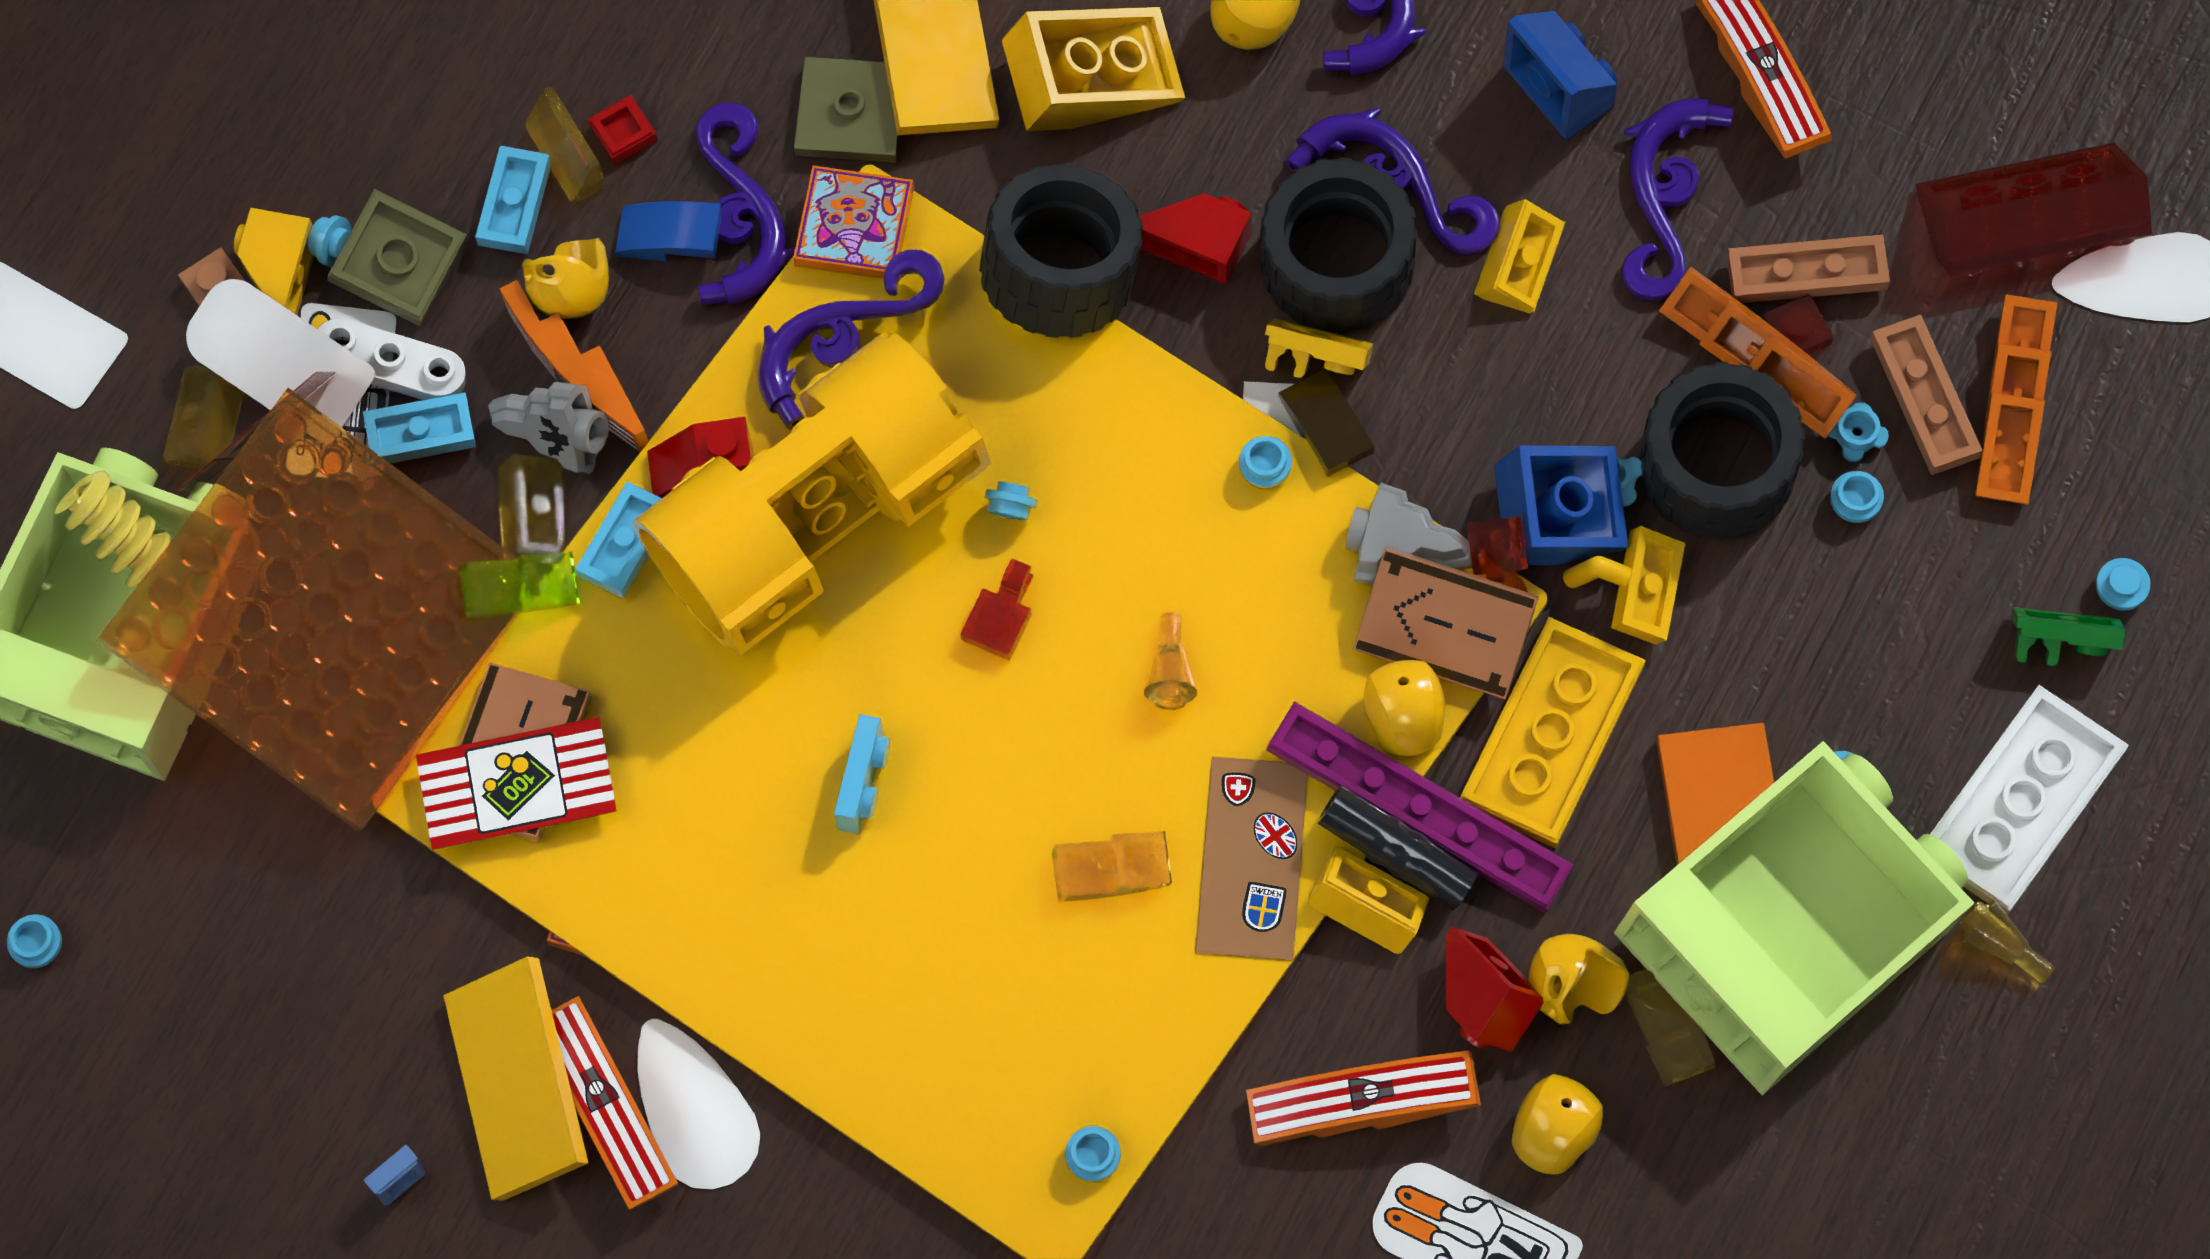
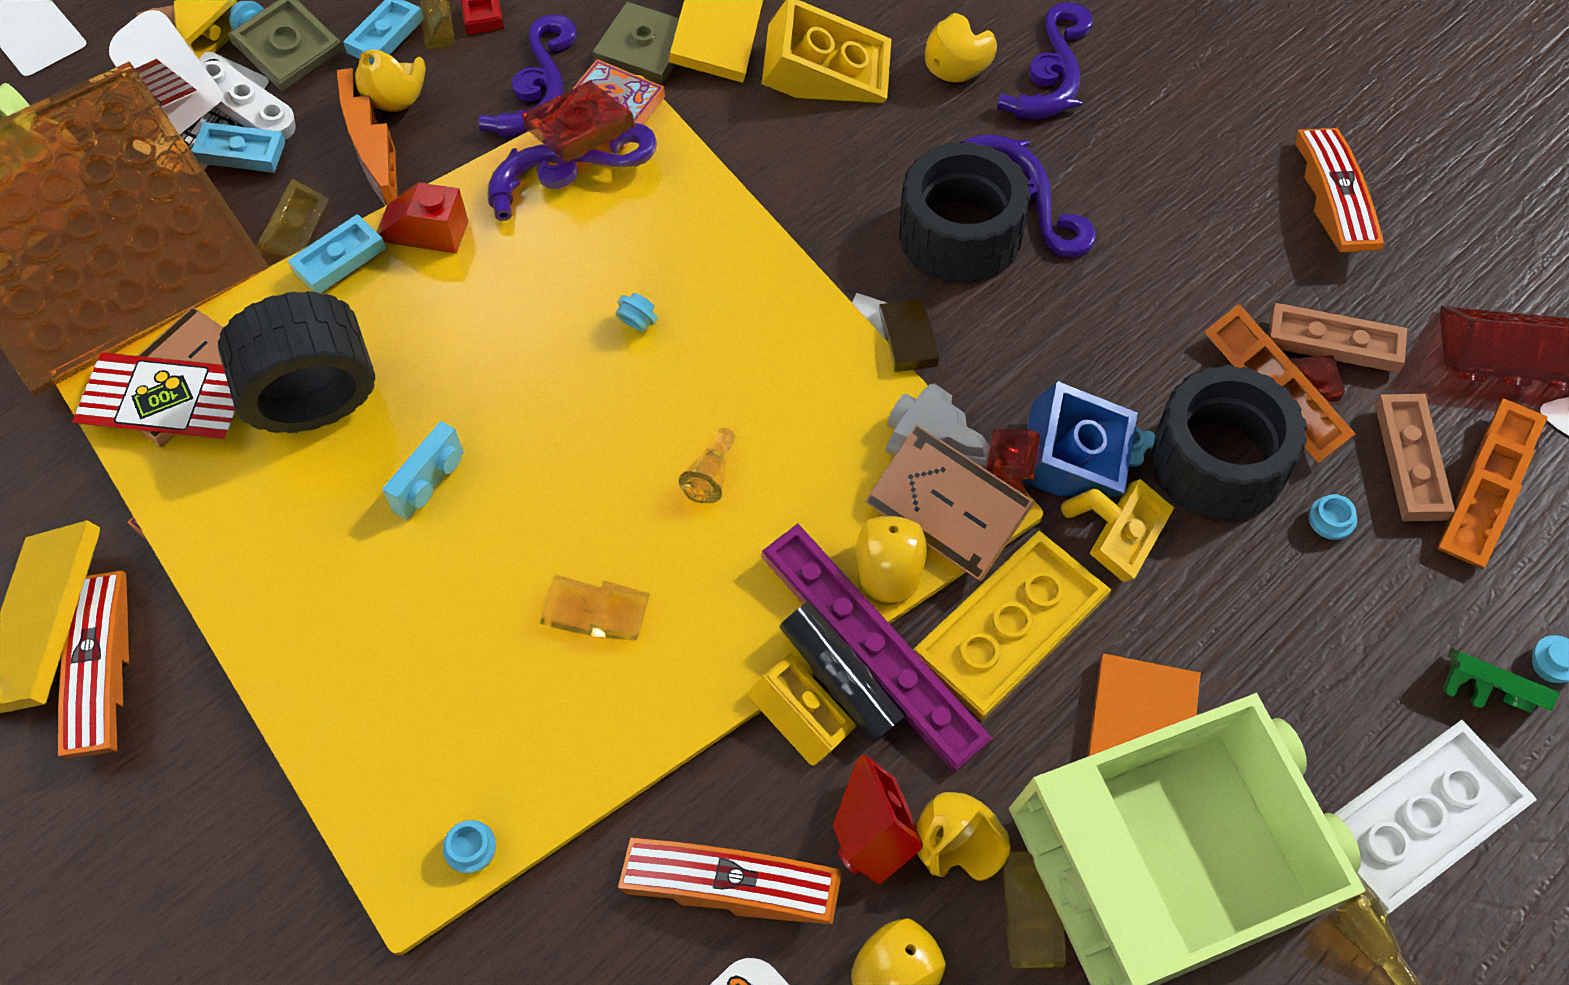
camera: 15 degrees right, 10 degrees down
clear neon green slope [459,551,580,618] -> none
light grey rock [488,382,609,474] -> none
blue slope [615,201,723,262] -> none
yellow cylinder [632,331,991,656] -> none
white sticker [637,1019,760,1190] -> none
clear red plate [960,558,1033,661] -> none
black tyre [979,164,1143,338] -> none
red slope [1139,193,1252,285] -> none
medium nougat sticker [1196,757,1308,960] -> none
medium azure plate [1239,436,1292,488] -> none
yellow plate [1265,318,1374,378] -> none
yellow slope [1474,199,1565,314] -> none
blue slope [1503,11,1617,140] -> none
dark purple plant [1622,98,1733,302] -> none
medium azure plate [1828,403,1889,462] -> none
none -> black tyre [218,291,376,433]
none -> clear red plate [521,80,636,163]

